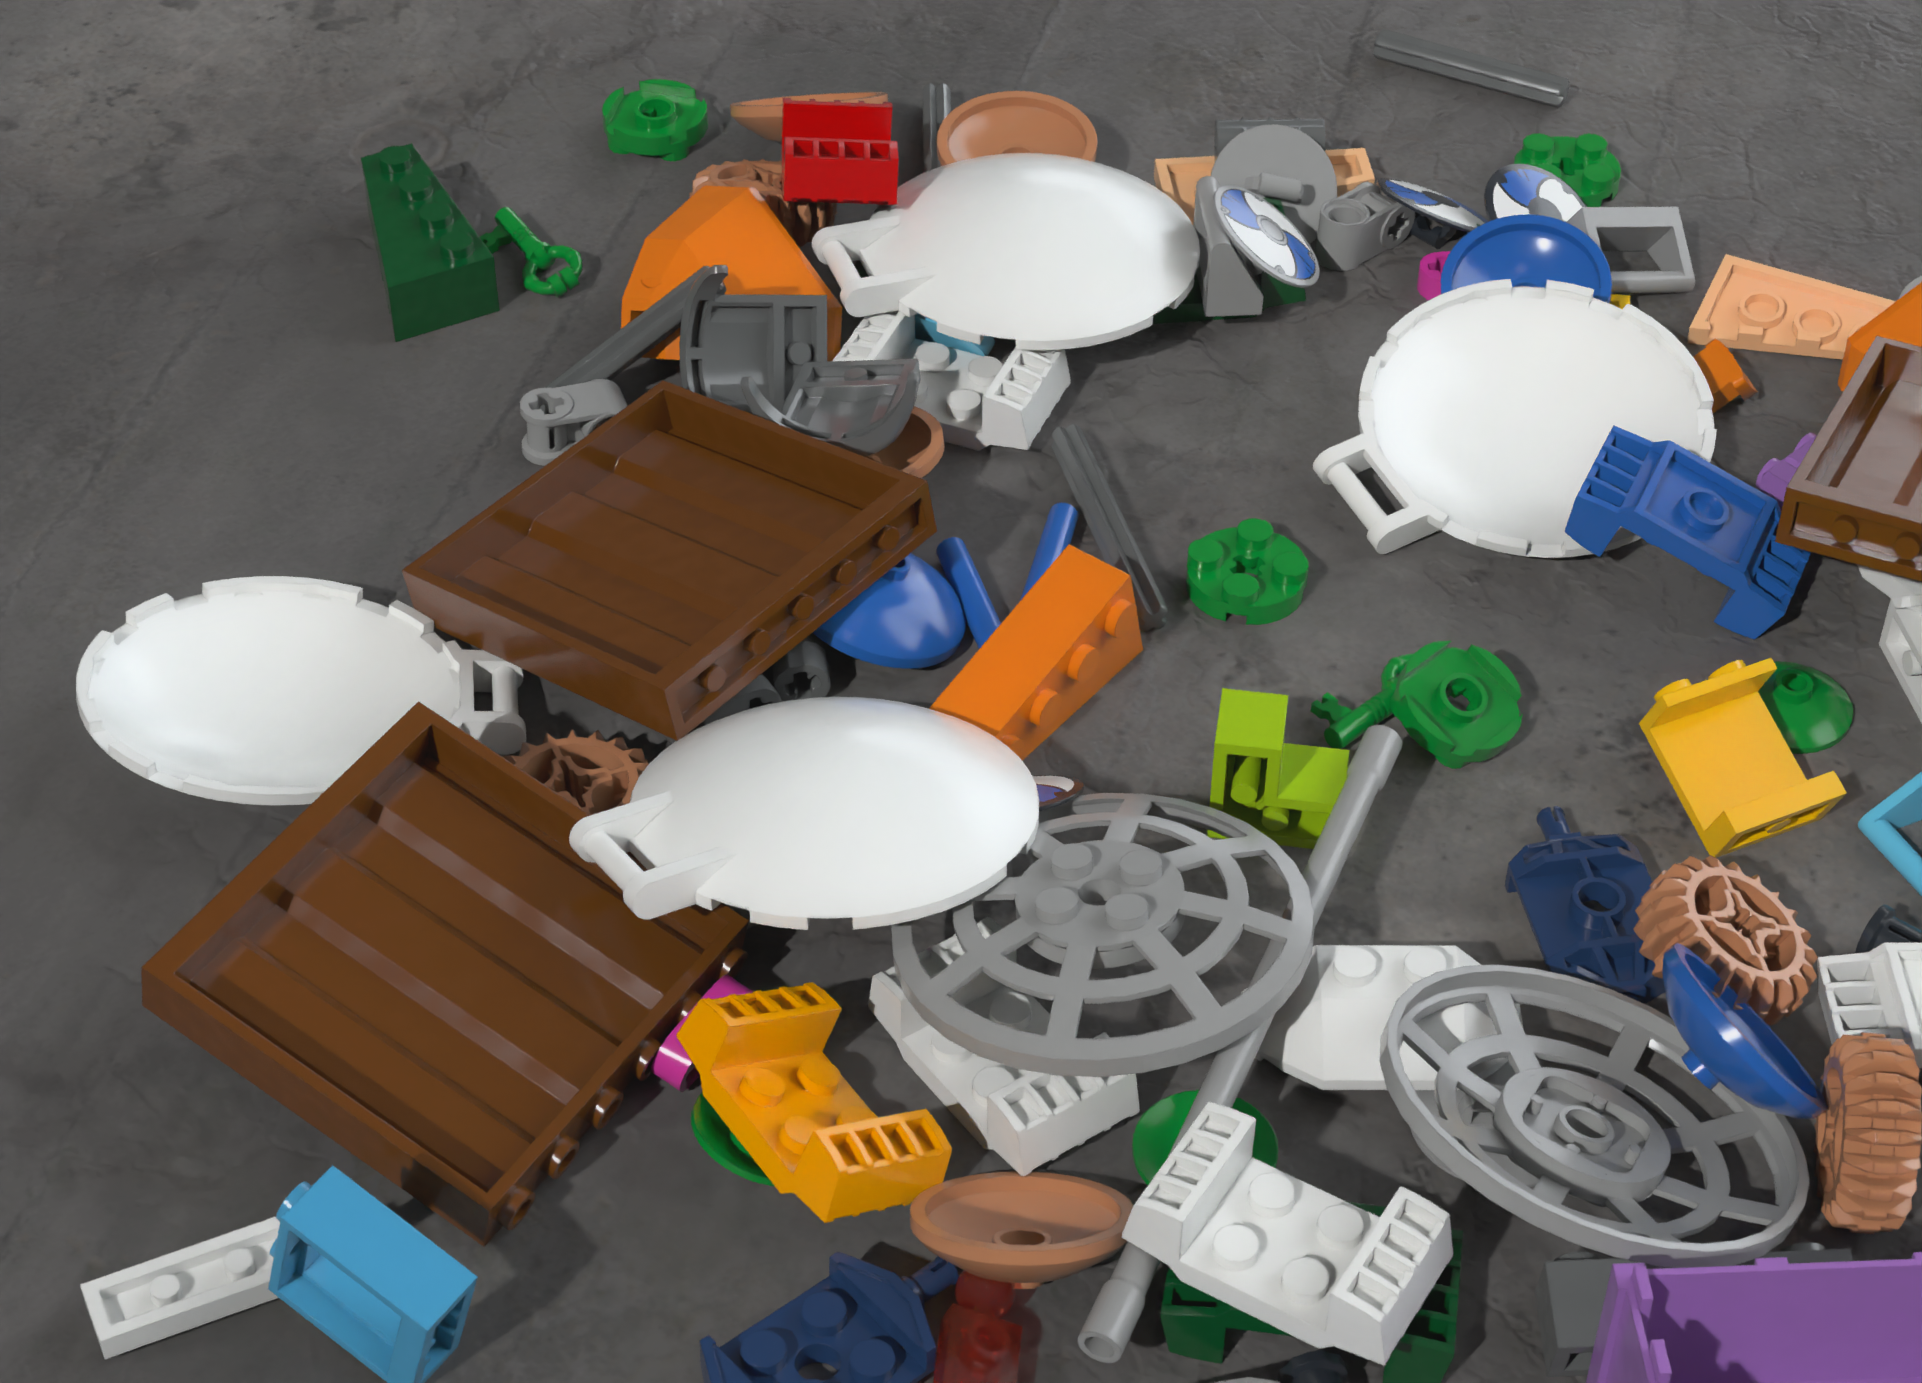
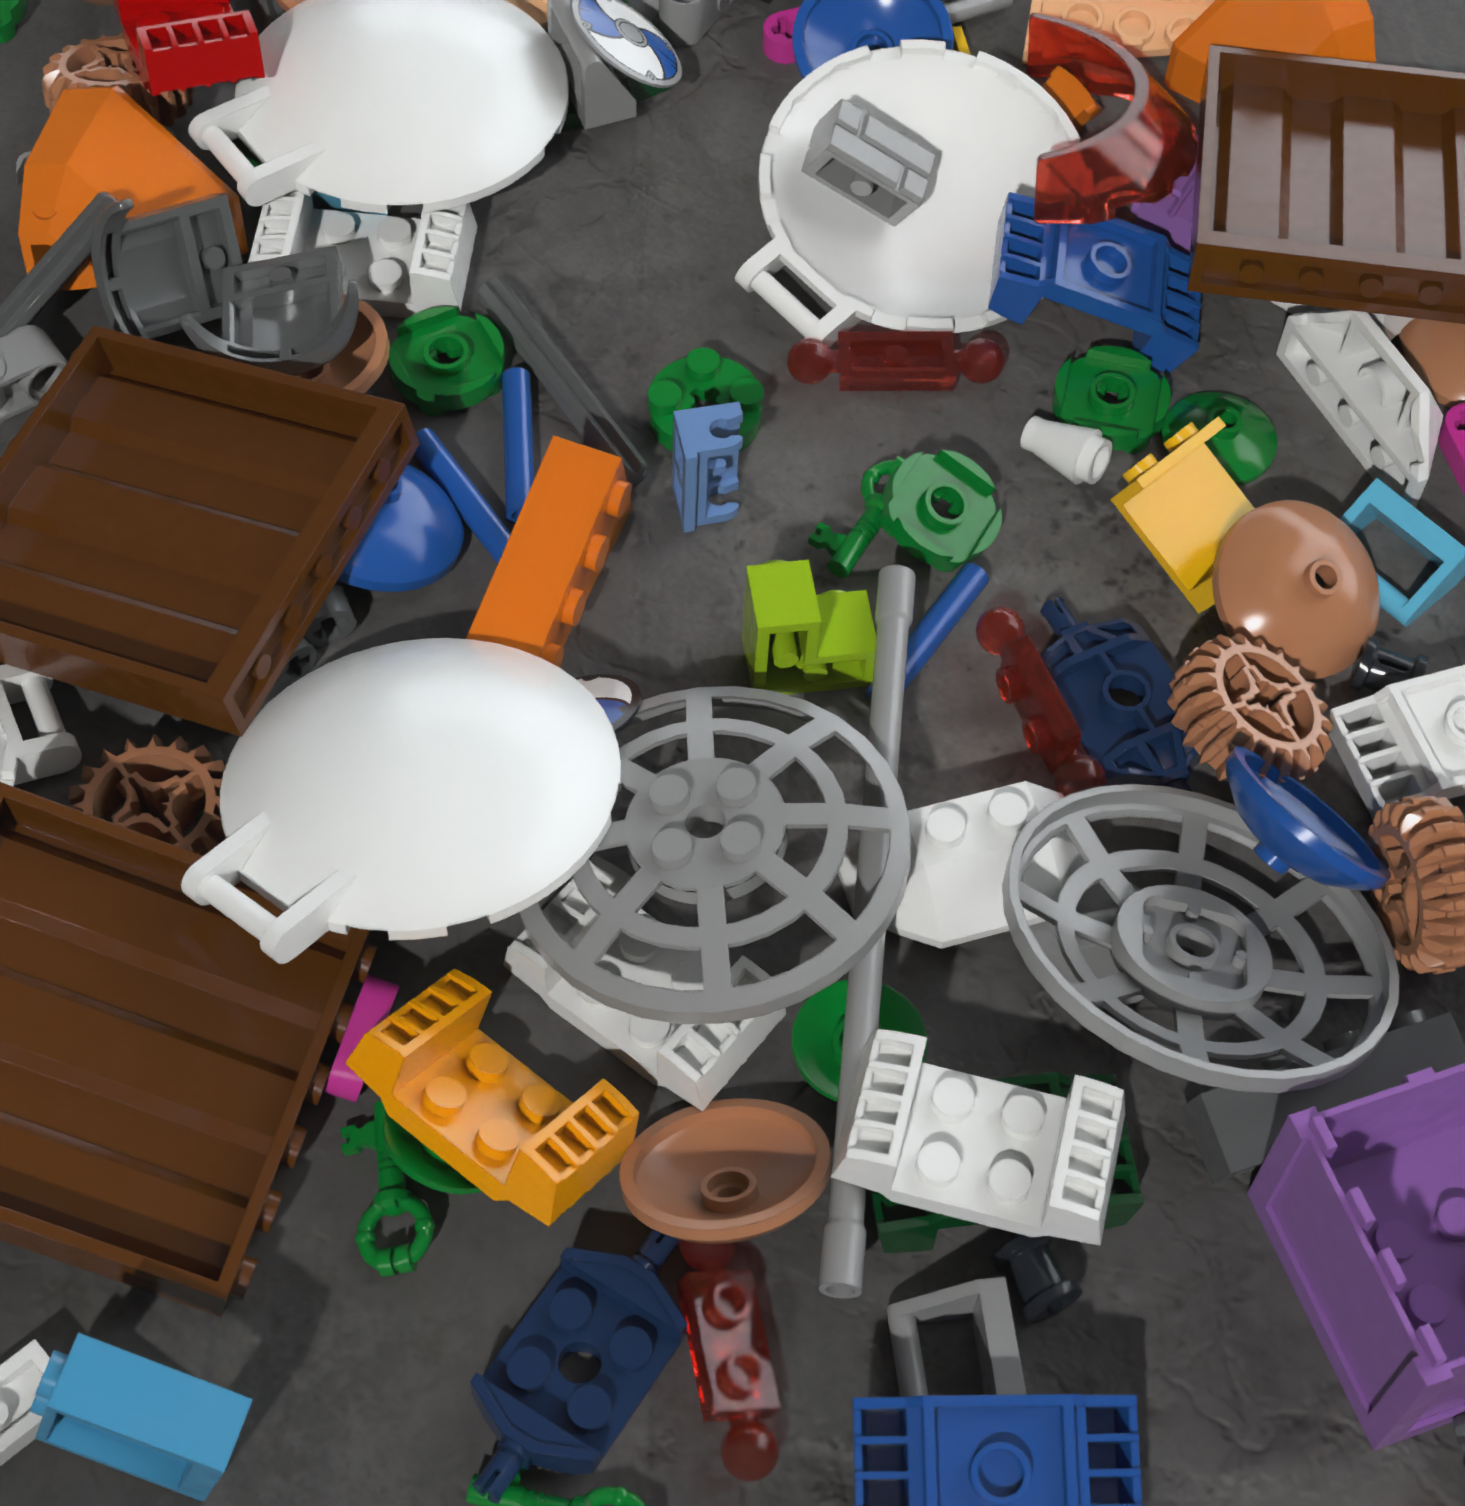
camera: 20 degrees left, 15 degrees up
none -> green piece [340,1100,435,1278]
none -> green plate [388,306,505,417]
none -> medium blue hinge [672,402,743,533]
none -> clear red plate [787,331,1005,391]
none -> light grey brick [801,99,935,226]
none -> blue piece [866,563,989,701]
none -> clear red plate [975,606,1106,797]
none -> white cone [1020,416,1112,485]
none -> clear red windscreen [1027,13,1198,224]
none -> green plate [1052,346,1171,453]
none -> nougat dish [1212,500,1380,681]

